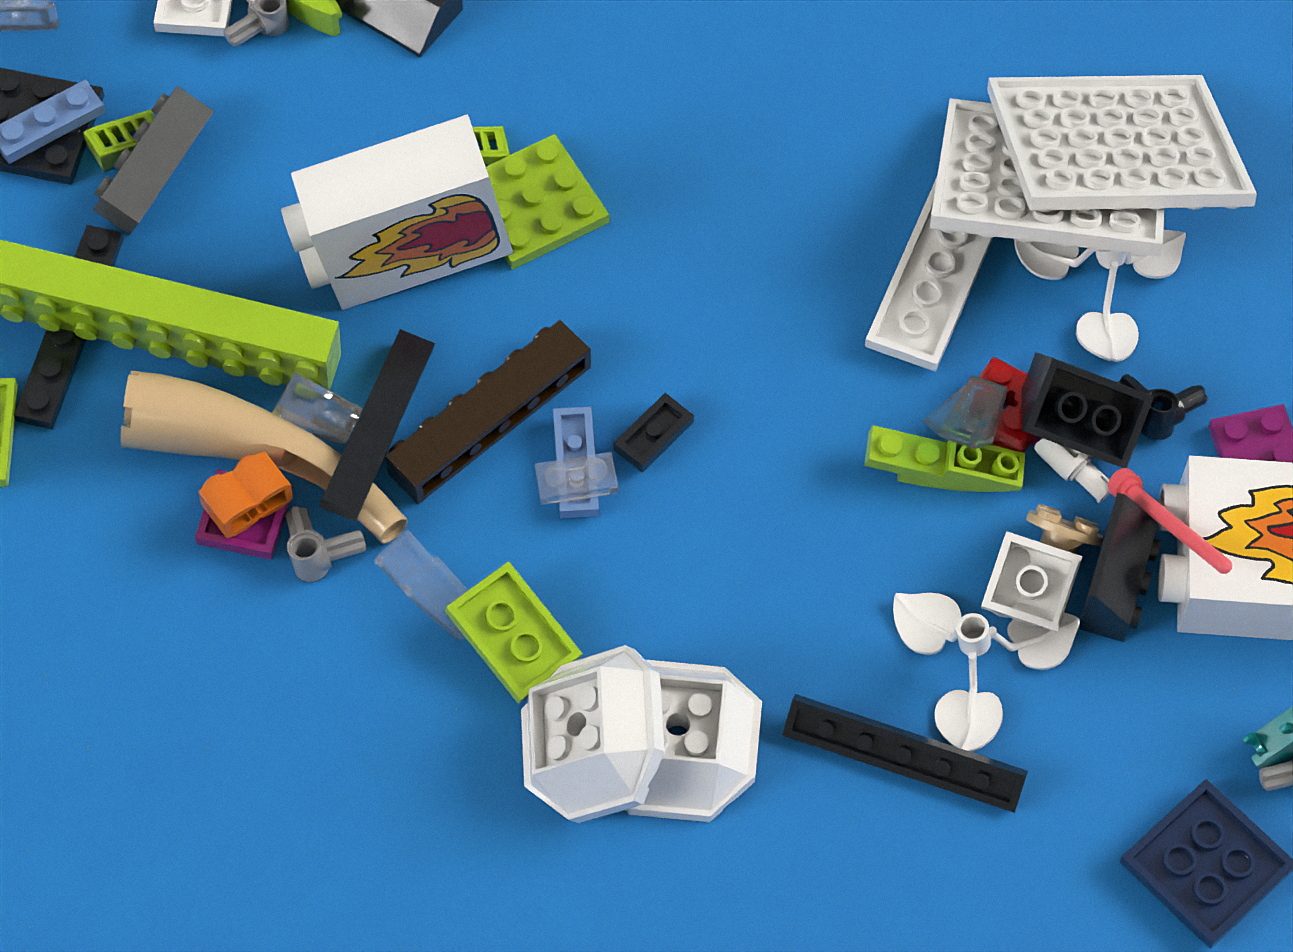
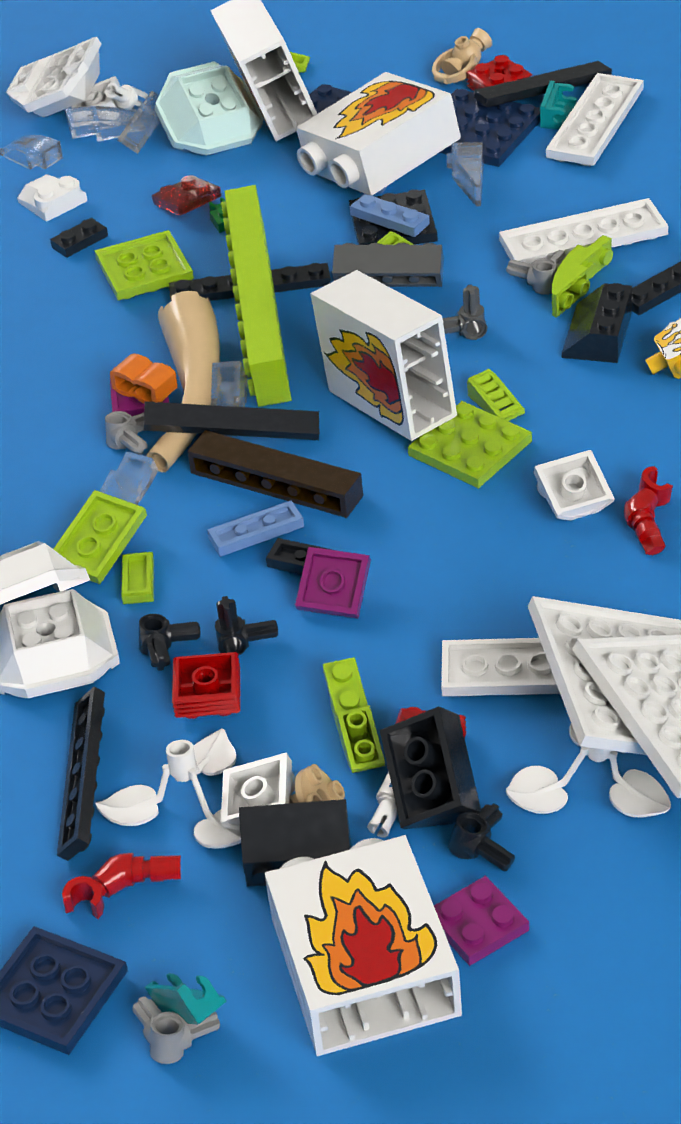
camera: 75 degrees right, 20 degrees down
clear plate [535,452,618,505] -> none
clear light blue slope [922,375,1007,449] -> none
coral piece [1108,468,1232,574] -> none
none -> red piece [62,853,181,919]
none -> lime tile [121,552,154,604]
none -> black axle [139,614,201,671]
none -> red brick [172,652,240,719]
none -> black axle [215,596,278,656]
none -> magenta plate [295,547,371,619]
none -> dark grey axle [442,285,487,340]
none -> white slope [534,450,615,521]
none -> red piece [624,466,673,555]

